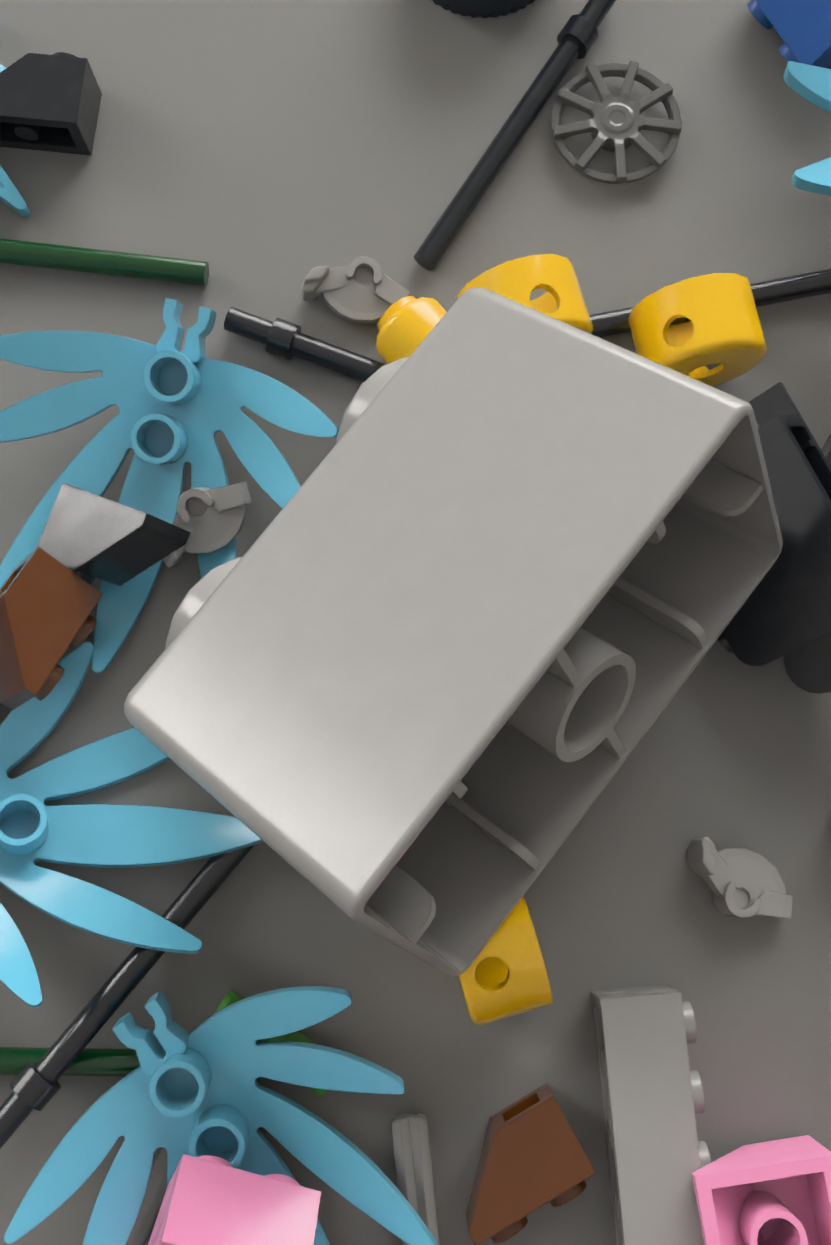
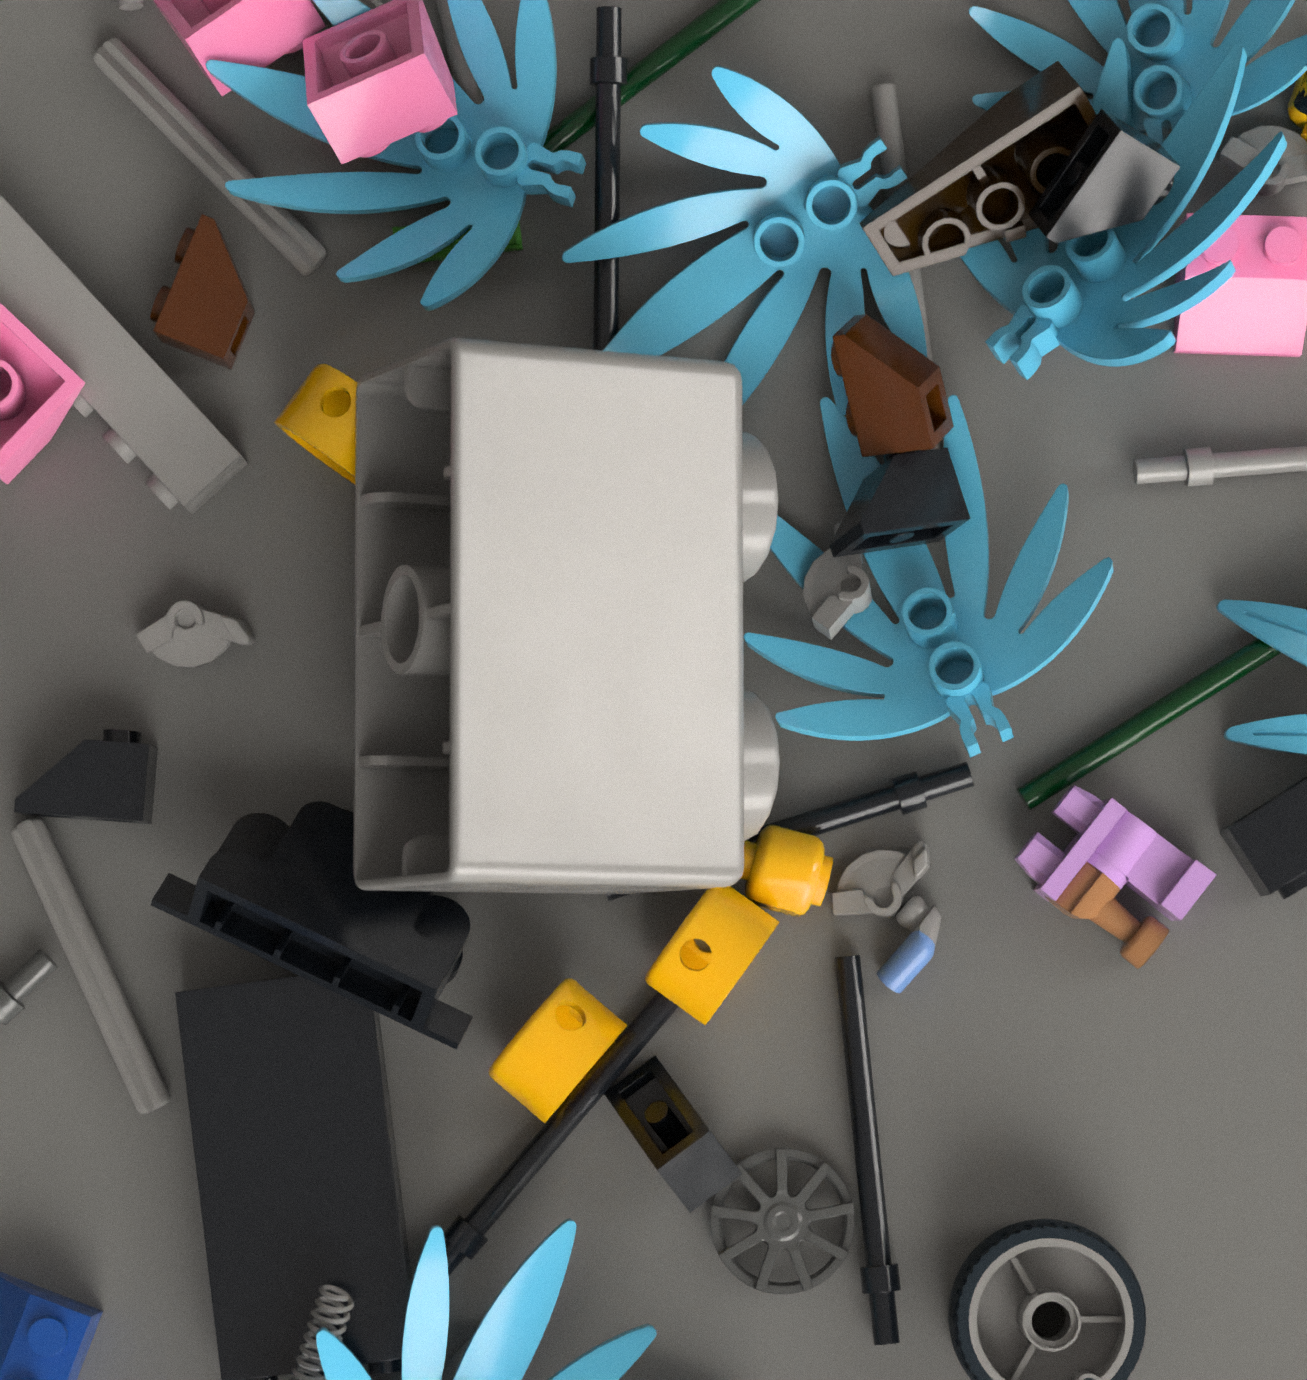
camera: 145 degrees right, 5 degrees up
none -> black slope [605,1055,742,1213]
none -> medium blue arm [877,896,942,994]
none -> lavender hips [1014,785,1217,969]

